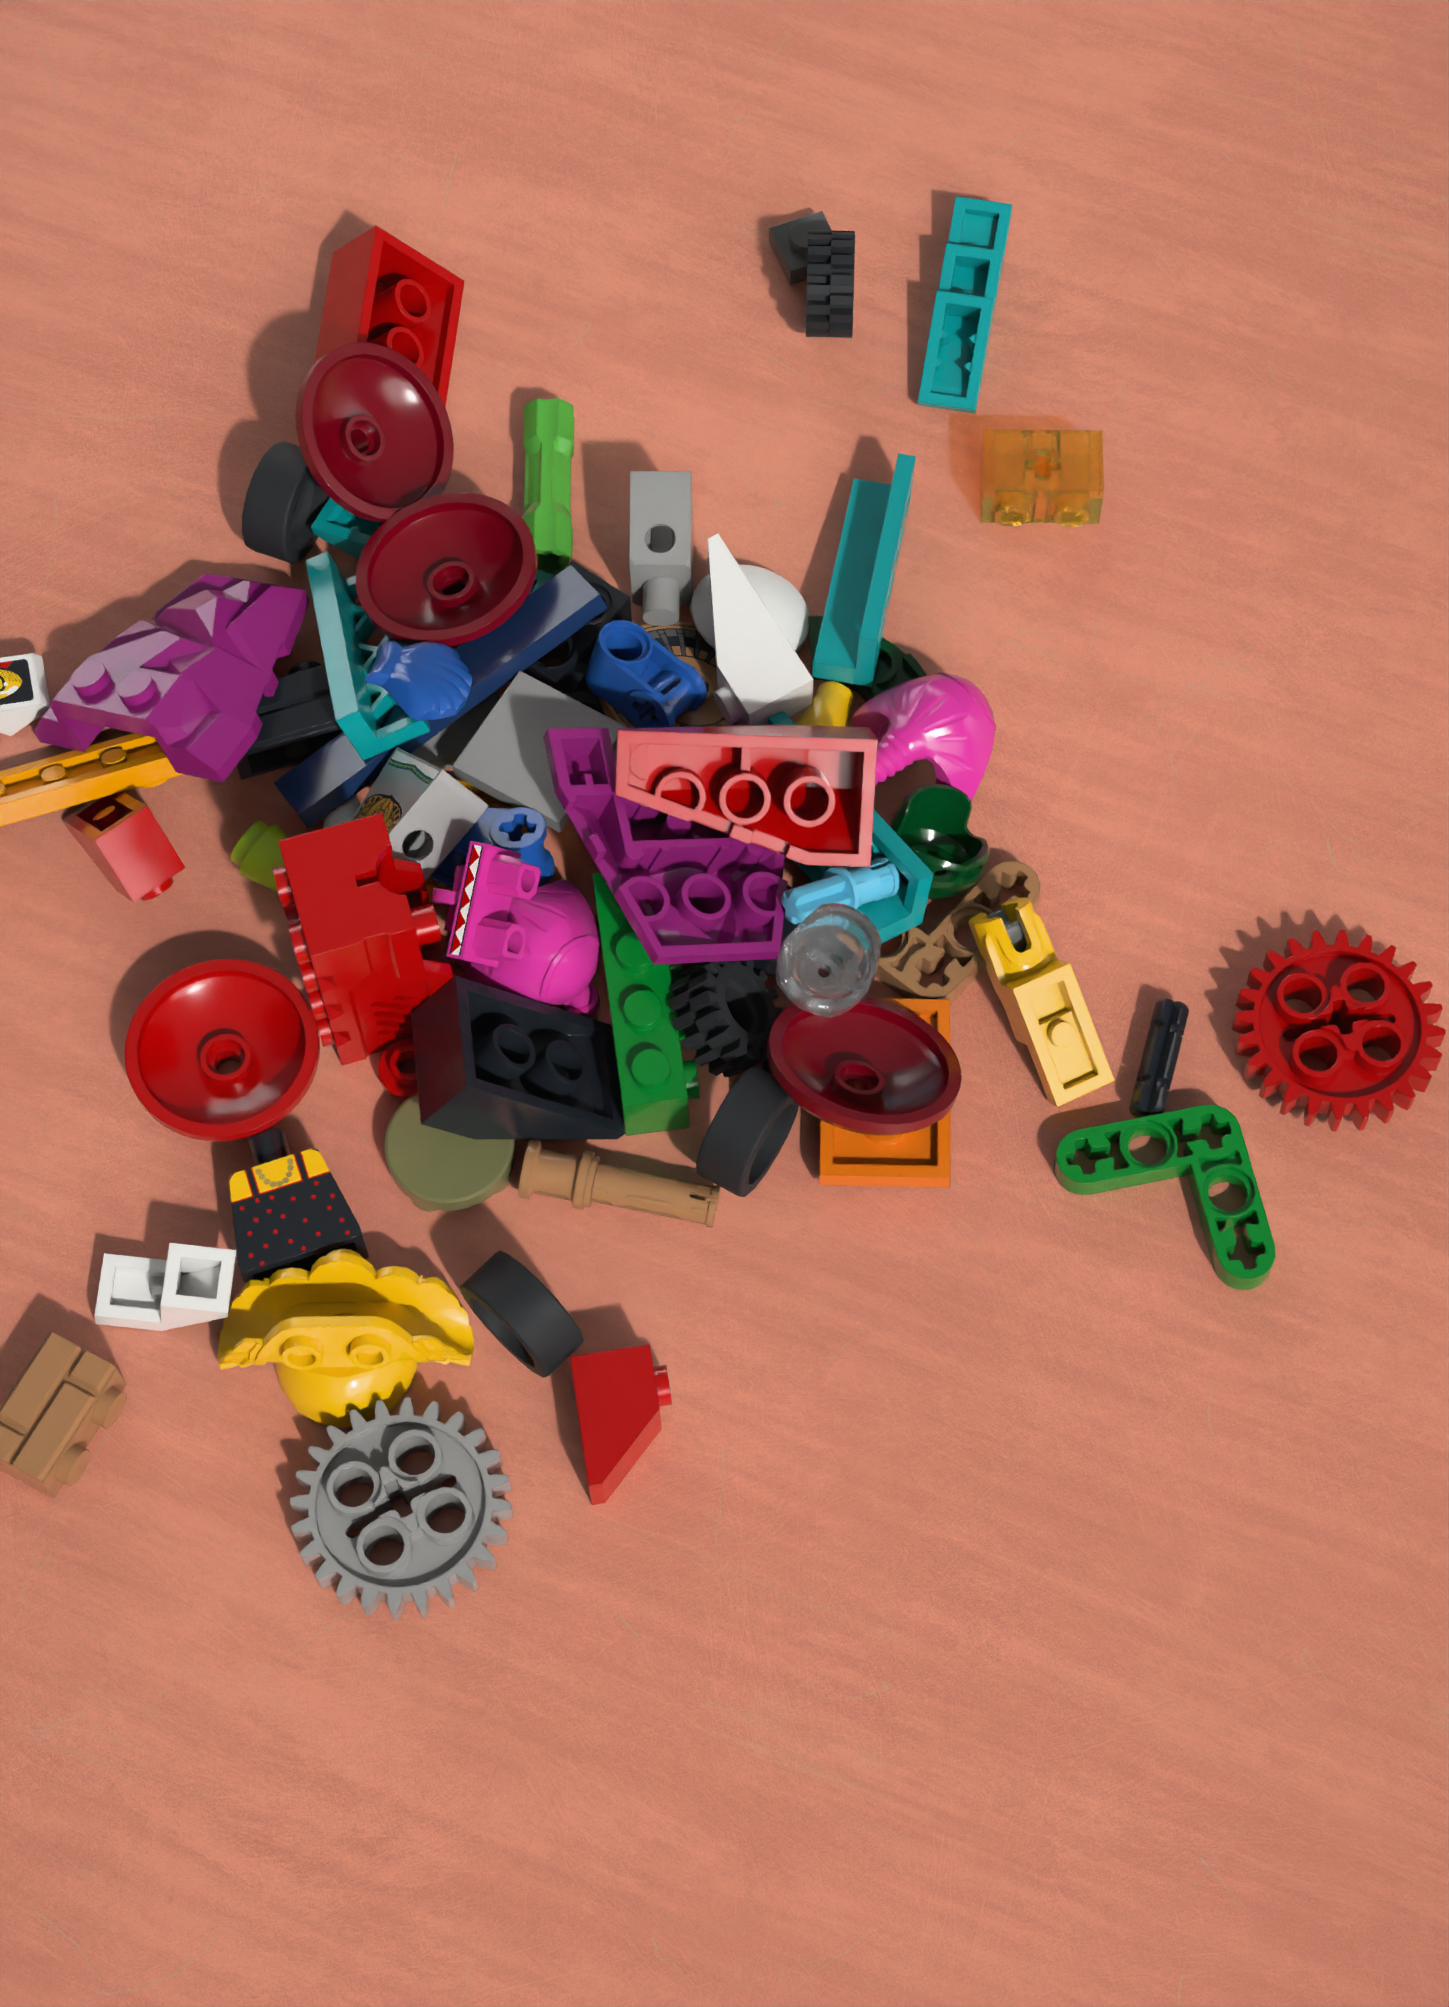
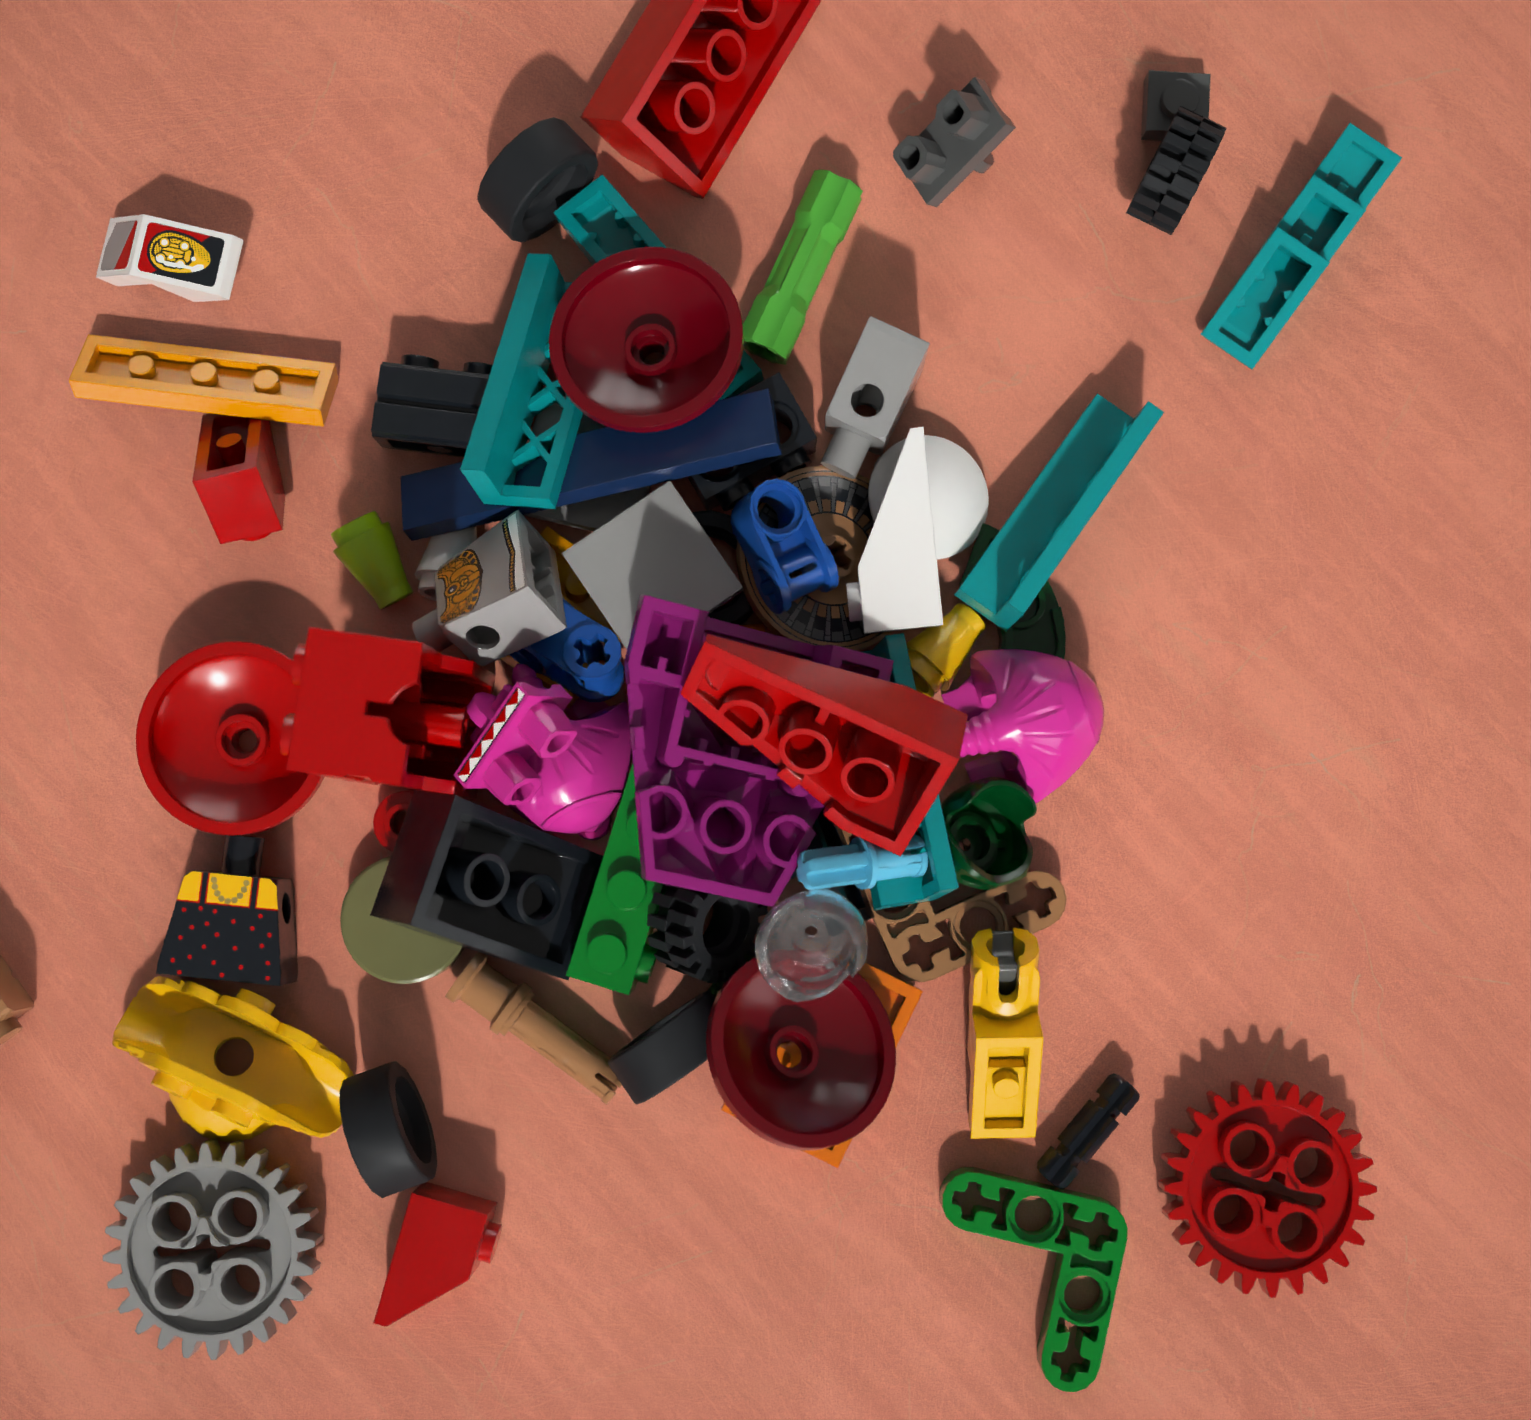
camera: 25 degrees right, 20 degrees up
magenta wedge [33,574,310,783] -> none
white slope [94,1243,236,1331] -> none
dark red dish [295,342,454,523] -> none
blue animal [364,641,472,721] -> none
clear yellow brick [980,429,1104,527] -> none
none -> dark grey hips [893,77,1016,207]

